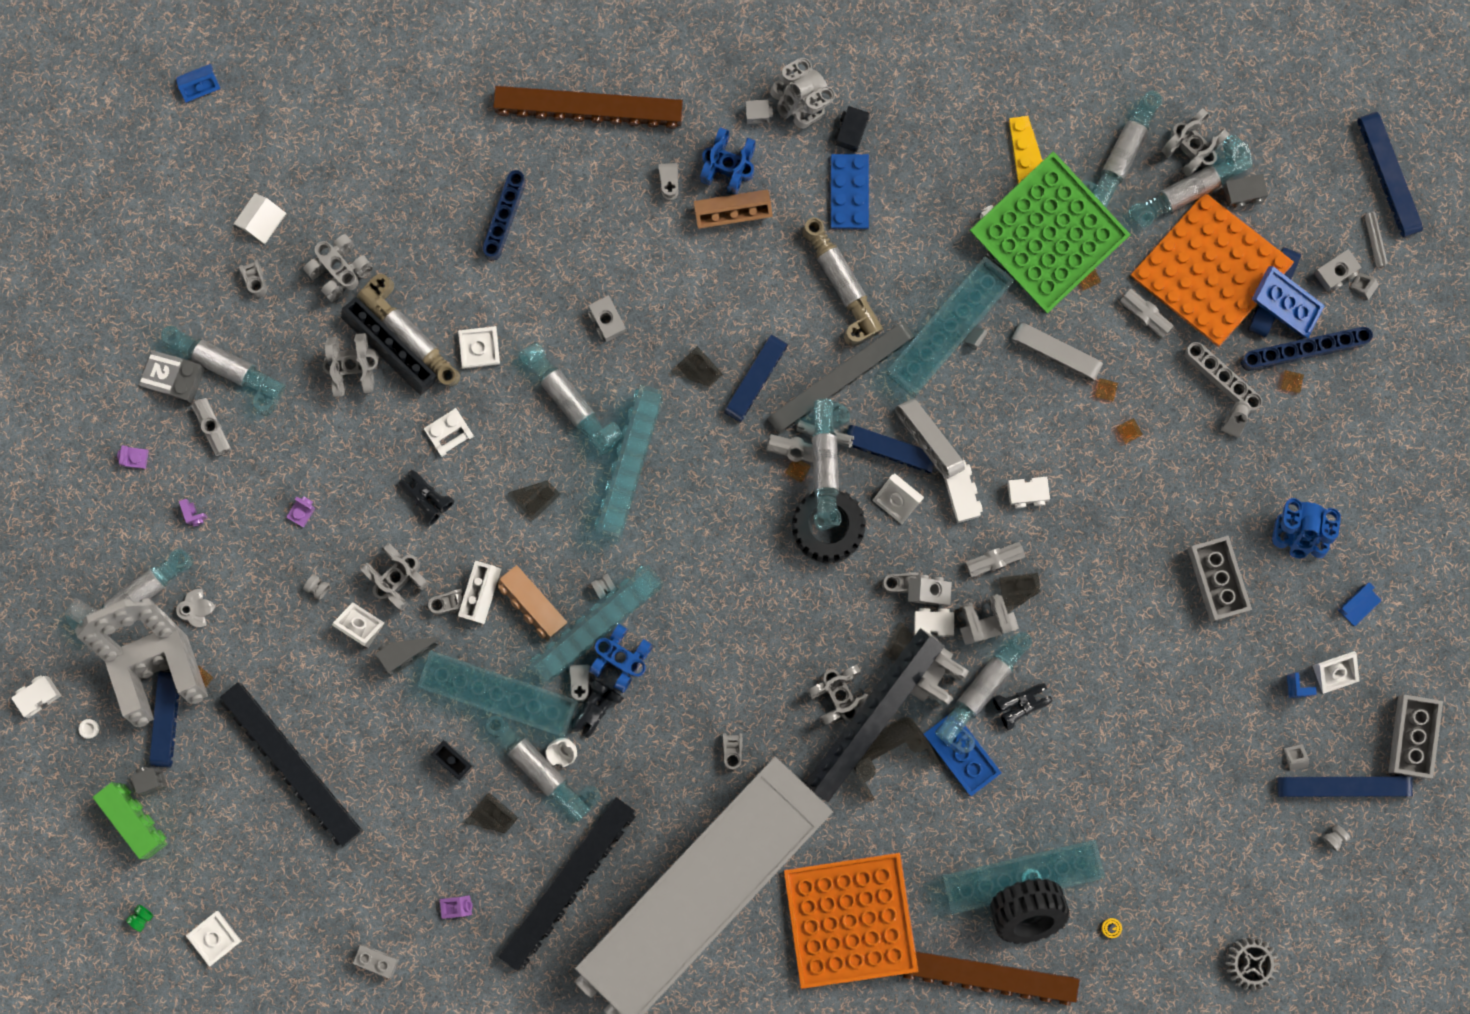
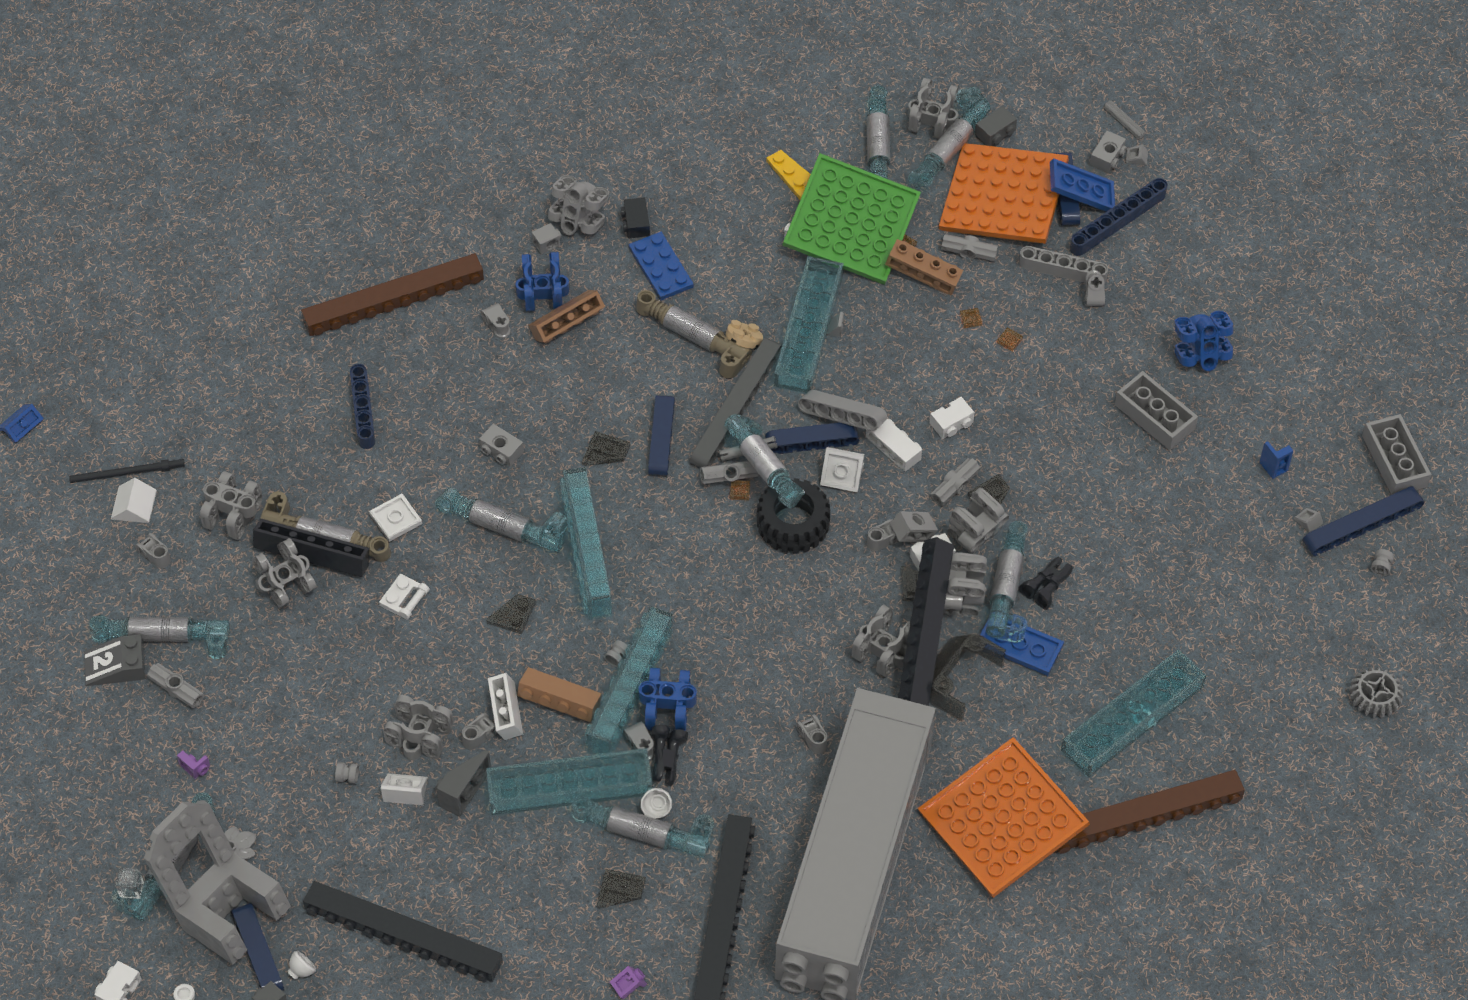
camera: 30 degrees left, 25 degrees down
medium lavender bracket [117,445,149,469] -> none
medium lavender bracket [286,496,315,528] -> none
black piece [398,470,455,526] -> none
black brick [430,740,475,781] -> none
black tyre [990,878,1070,944] -> none
light grey beam [1011,322,1103,381] -> none
yellow tile [1101,918,1122,938] -> none
clear orange tile [1281,370,1304,393] -> none
white slope [1312,651,1359,694] -> none
blue panel [1338,582,1381,626] -> none
dark blue beam [1357,111,1423,238] -> none
none -> black bar [69,459,185,483]
none -> white brick [287,951,316,980]
none -> tan plate [726,320,763,349]
none -> medium nougat brick [885,239,963,295]

